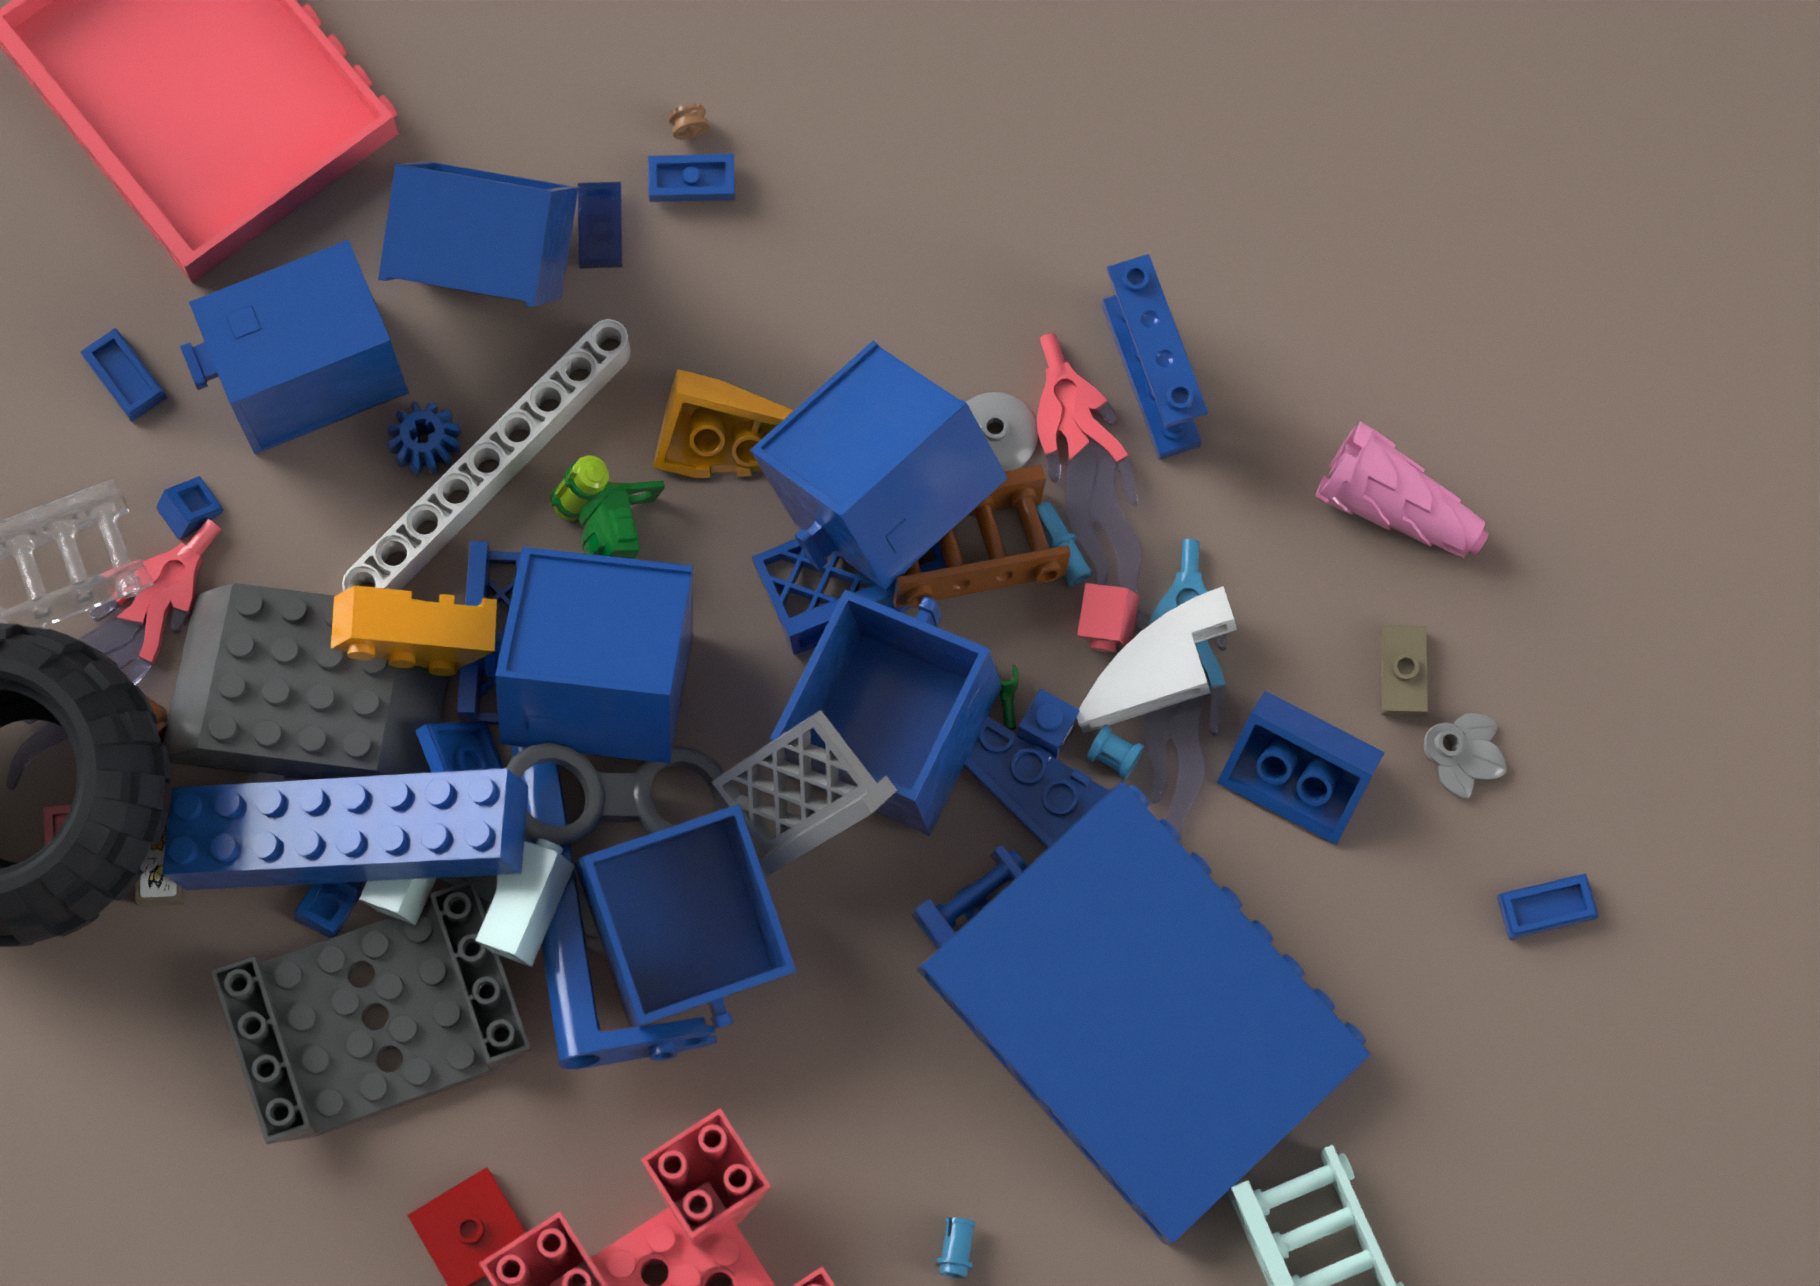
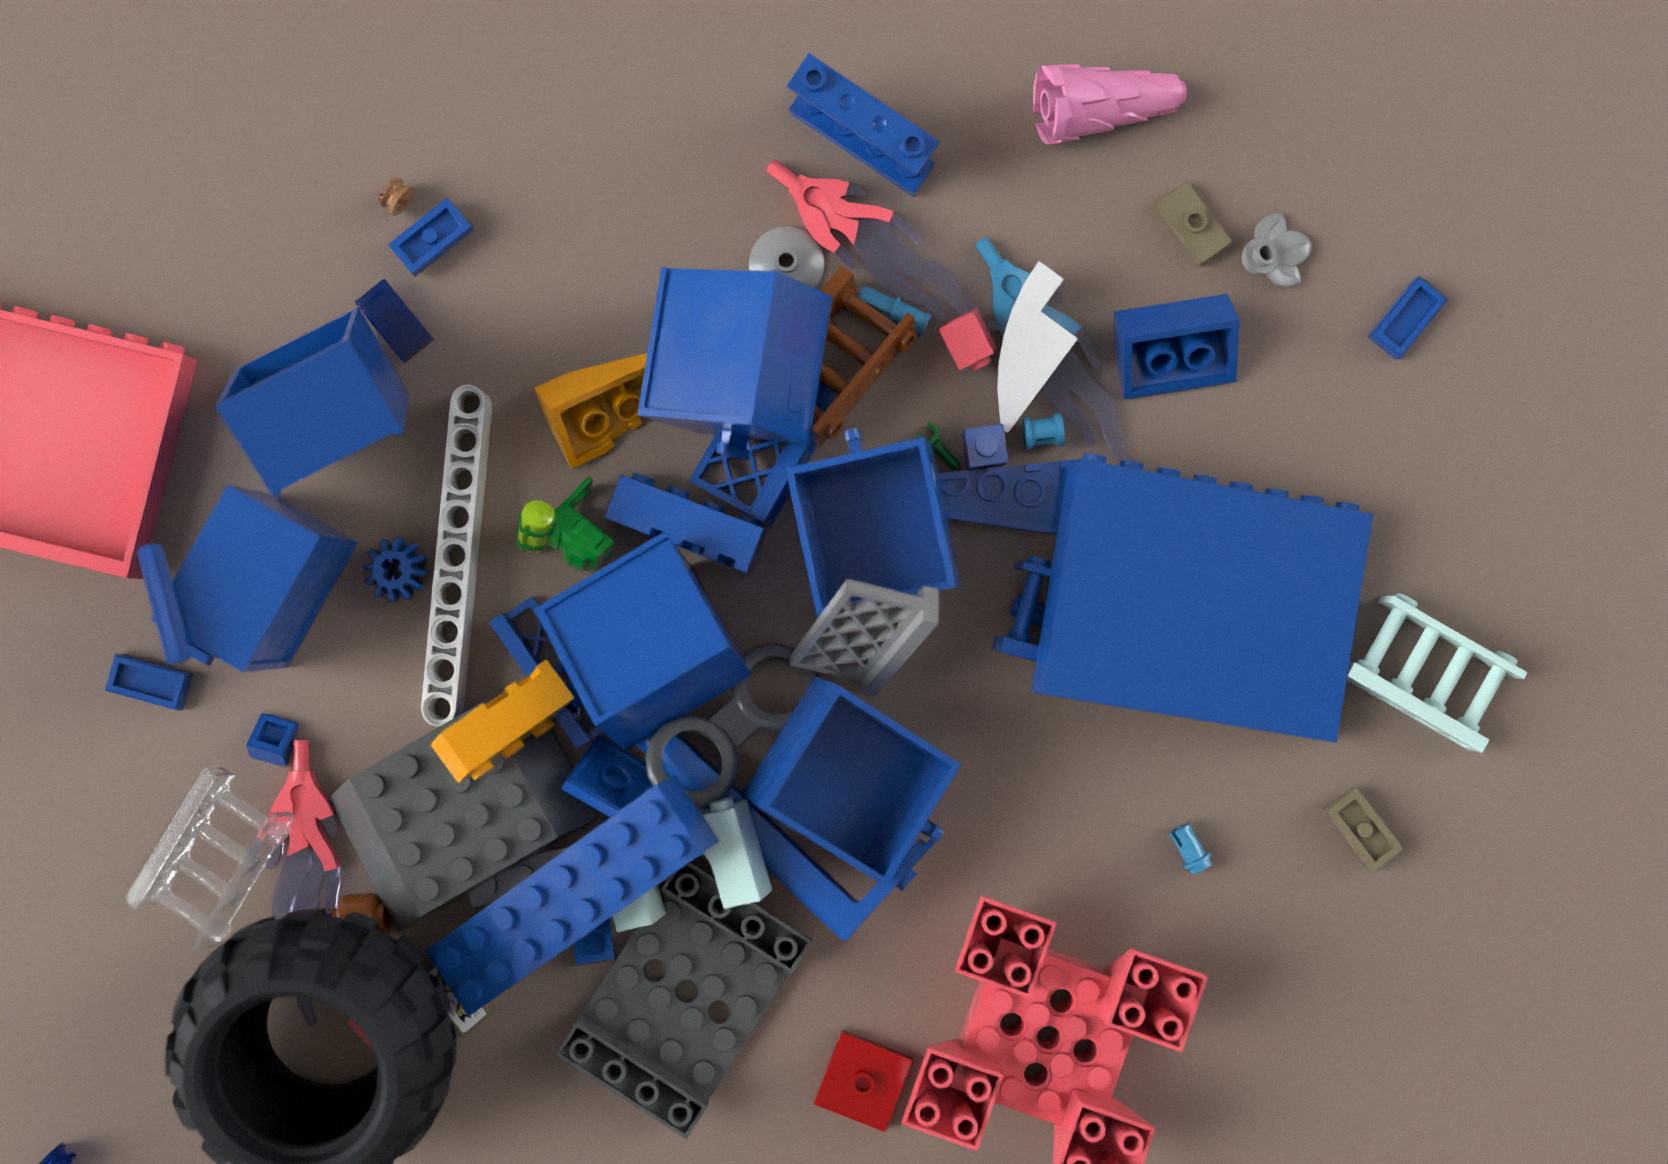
camera: 35 degrees left, 15 degrees up
none -> blue axle [137,543,192,664]
none -> blue wedge [604,472,766,575]

